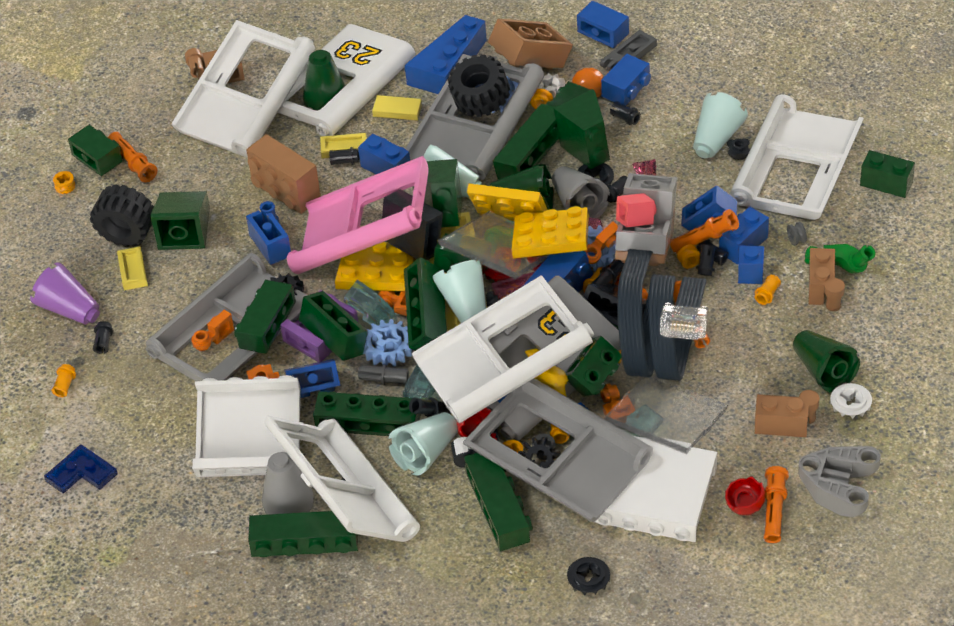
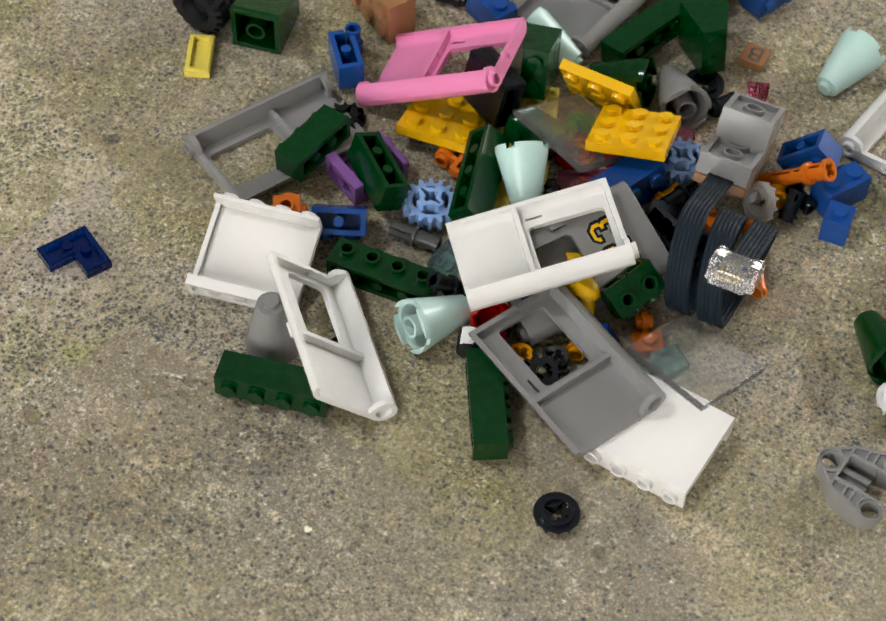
camera: 10 degrees right, 5 degrees up
medium lavender cone [30,262,100,325] -> none
light orange pin [51,364,76,397] -> none
black pin [92,321,114,354] -> none
orange plate [191,309,234,351] -> none
clear light blue slope [343,280,396,326] -> none
orange plate [584,221,618,264] -> none
black pin [610,101,641,125] -> none
coral brick [616,193,656,228] -> none
red hair [725,476,766,516] -> none
black plate [727,138,750,160] -> none
light orange pin [754,274,781,305] -> none
medium nougat hinge [754,390,820,438] -> none
orange pin [764,466,789,543] -> none
none -> medium nougat tile [738,42,772,73]
none -> white gear [743,181,779,223]

